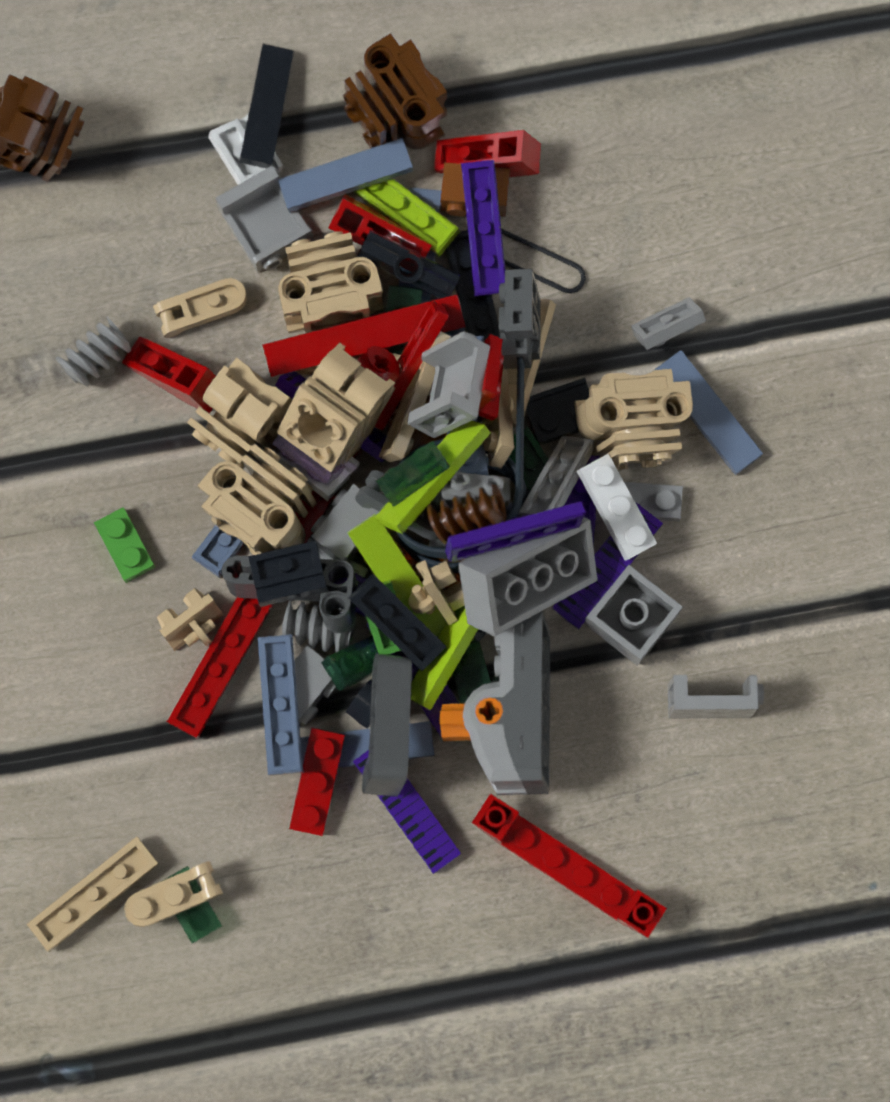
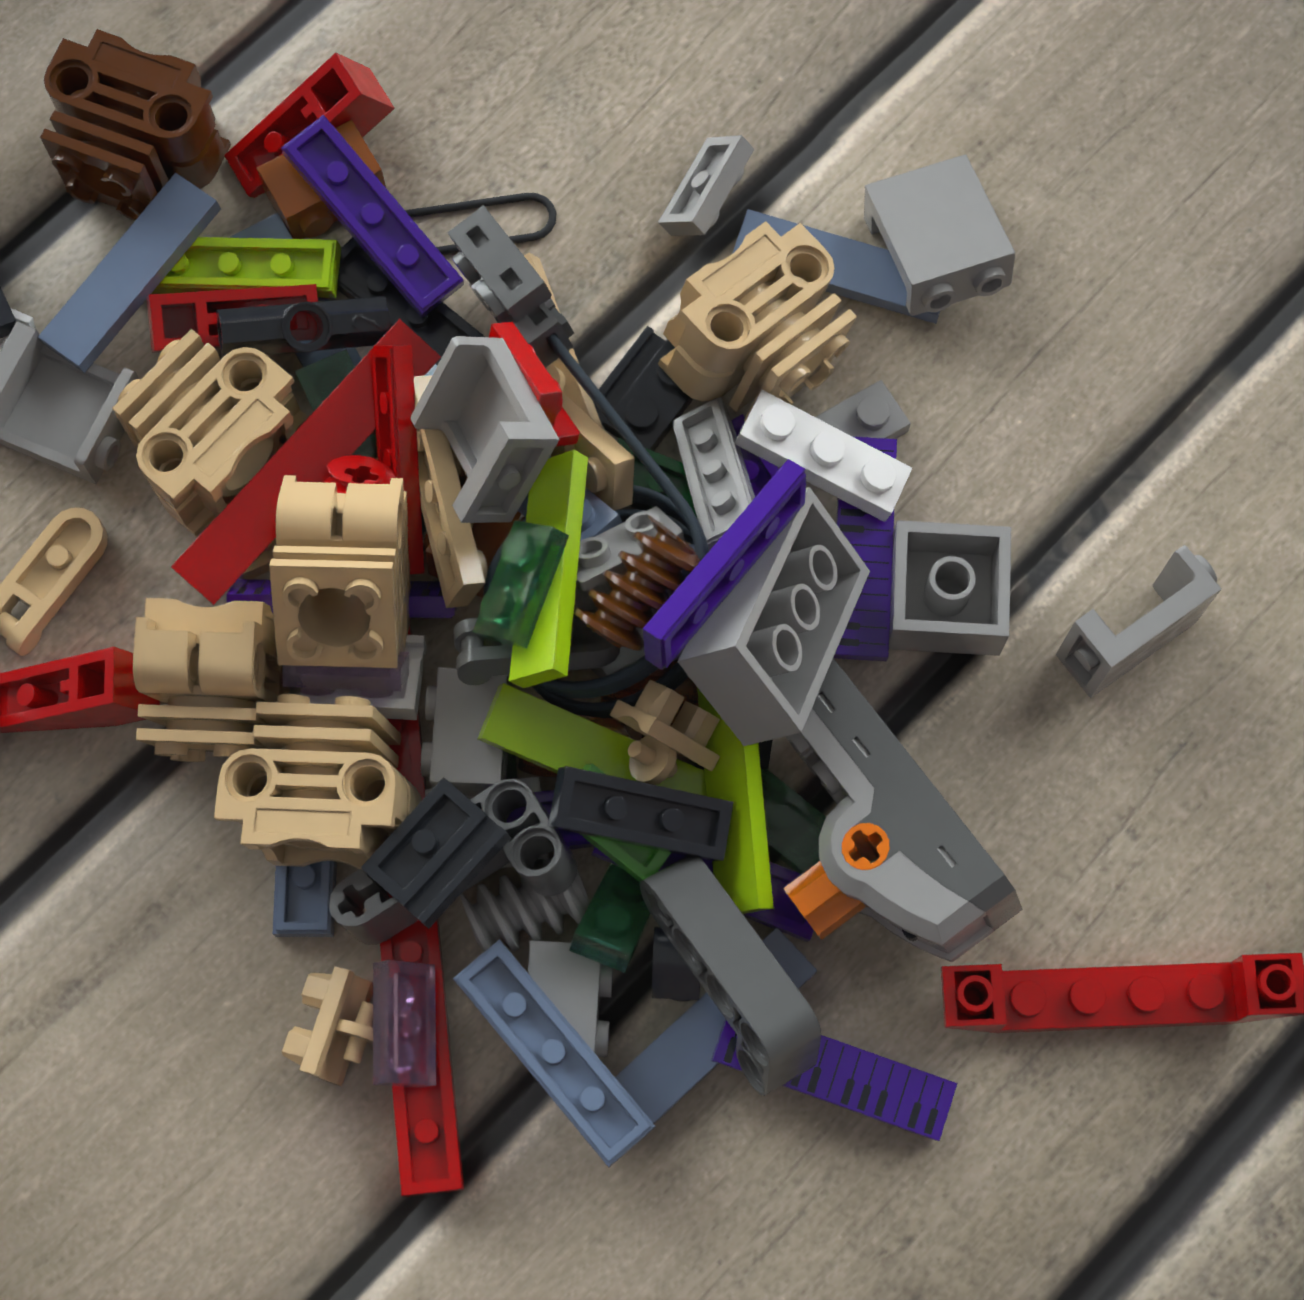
camera: 35 degrees left, 5 degrees down
bright green plate [94,507,156,583] -> none
red plate [289,727,345,836] -> none
none -> clear purple plate [373,960,436,1088]
none -> light grey panel [864,154,1015,316]

